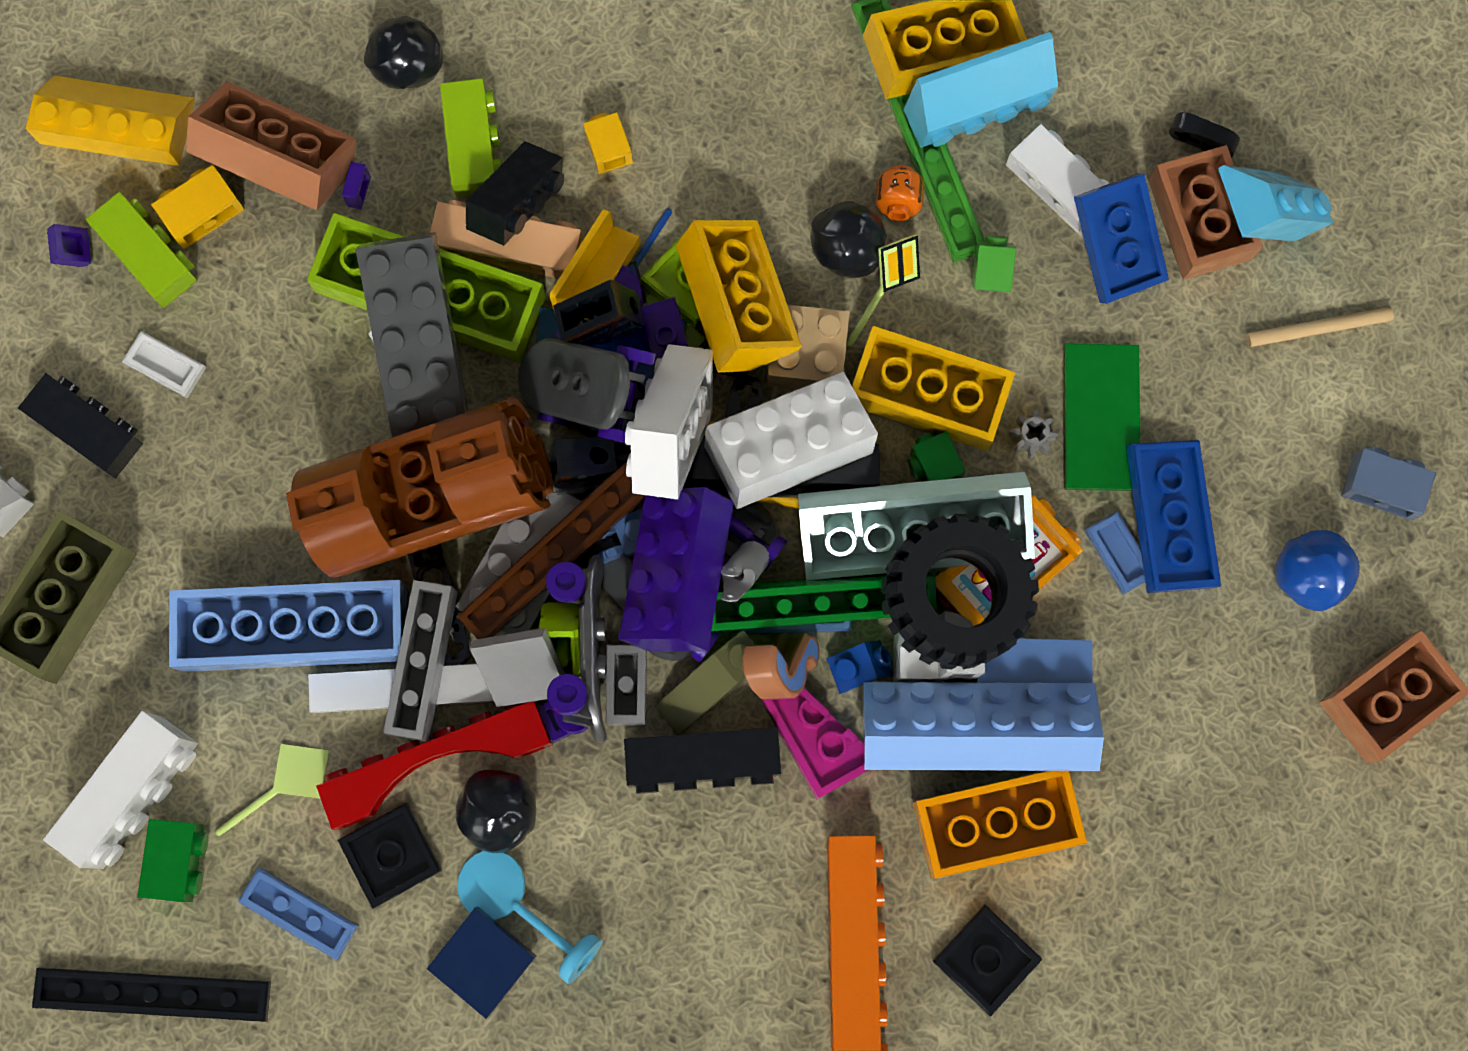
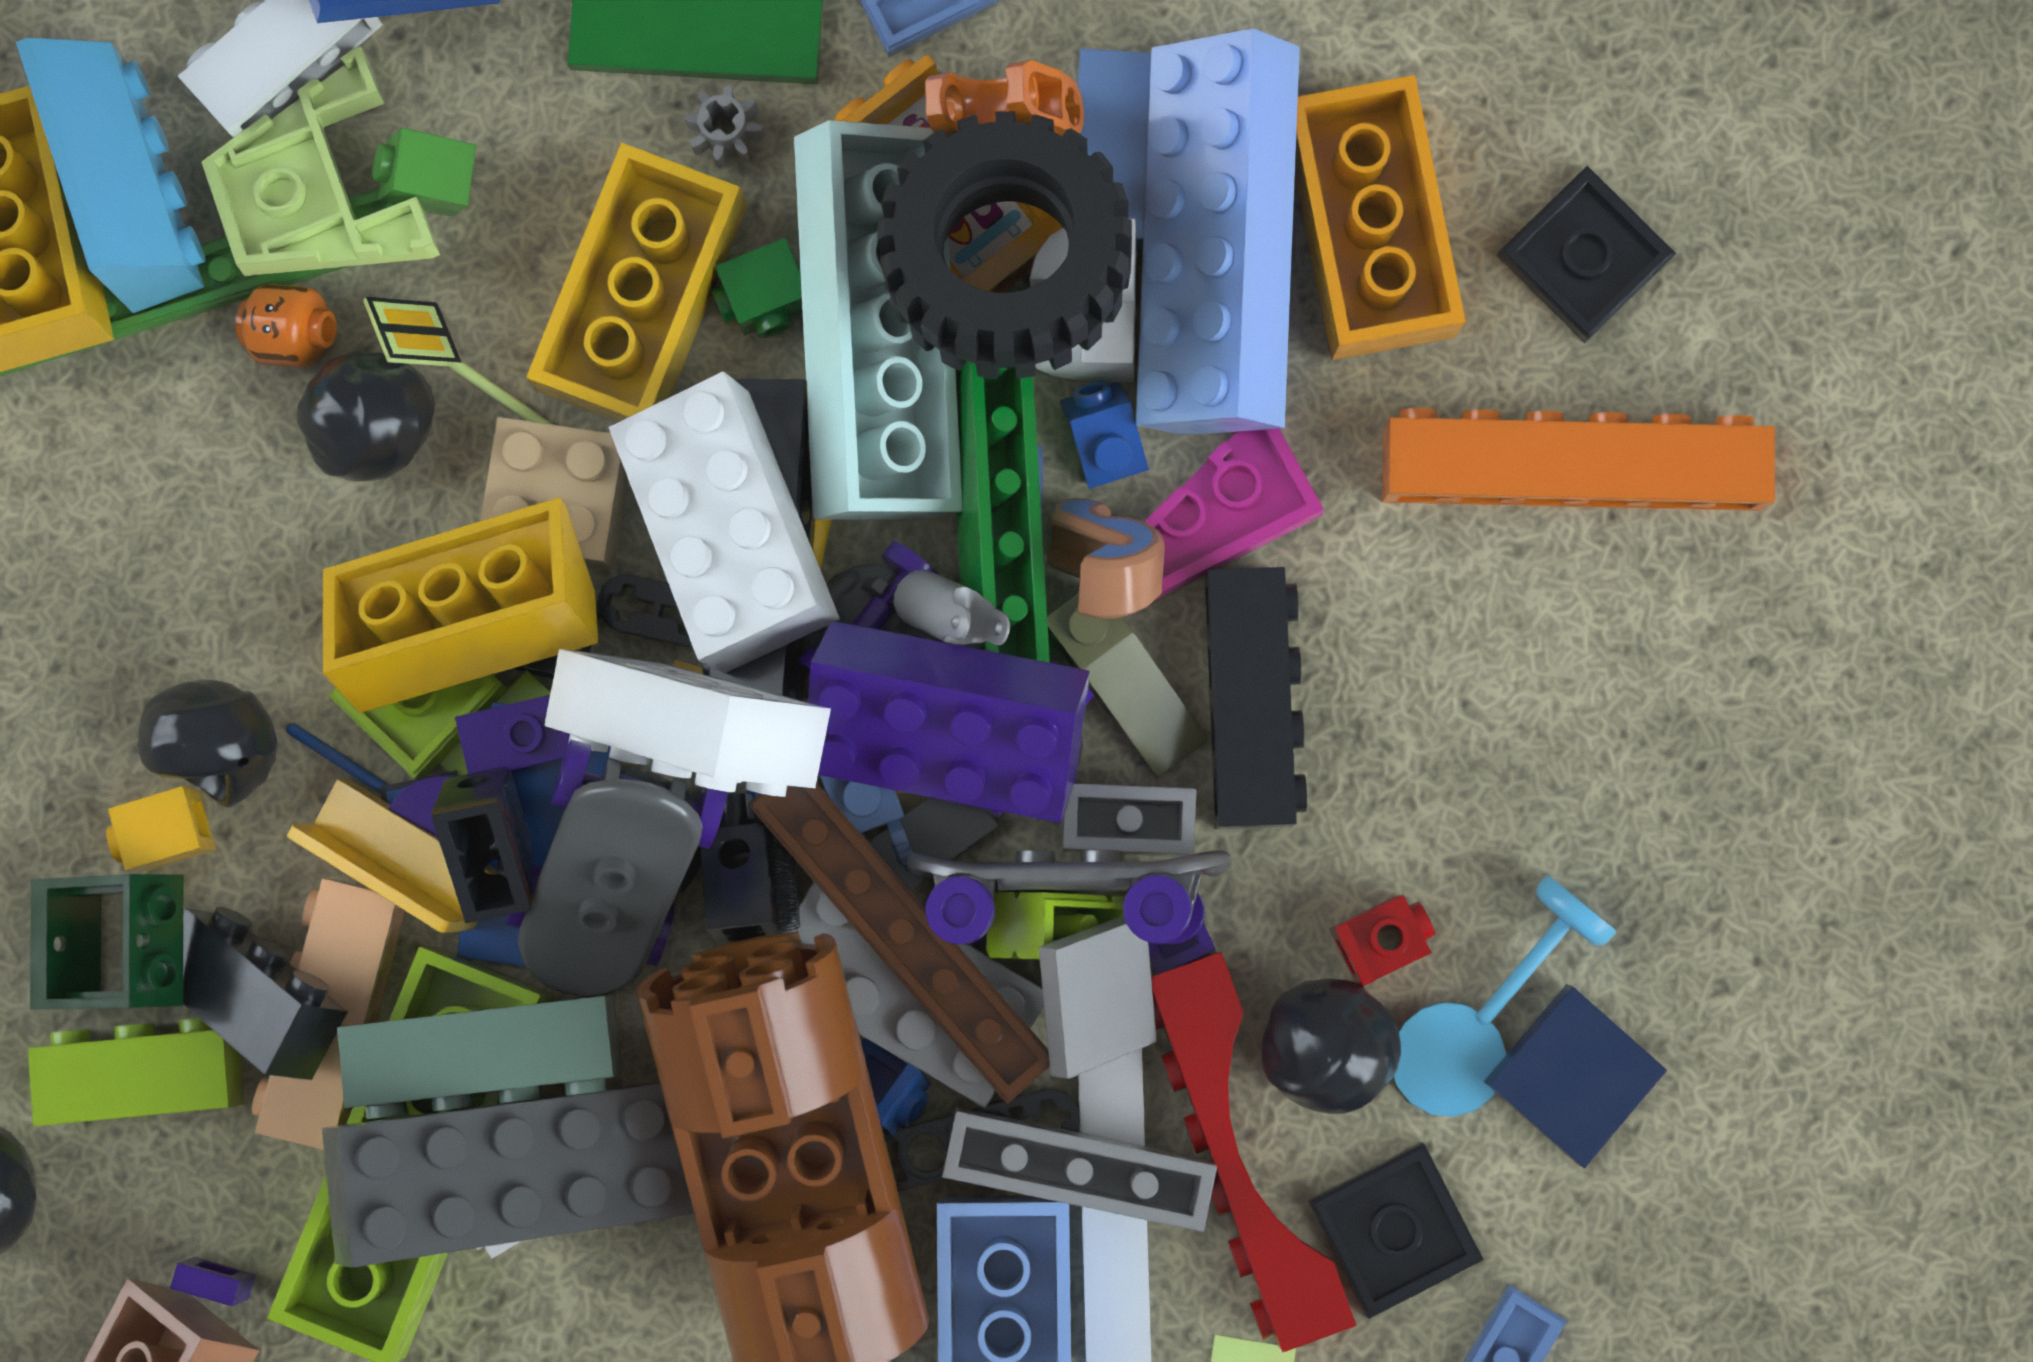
camera: 85 degrees left, 5 degrees up
none -> dark green window [30,874,184,1010]
none -> black piece [137,679,278,807]
none -> yellowish green wing [201,46,440,276]
none -> sand green brick [337,995,622,1119]
none -> blue bracket [861,1037,931,1136]
none -> orange piece [925,60,1084,137]
none -> red brick [1329,894,1436,987]

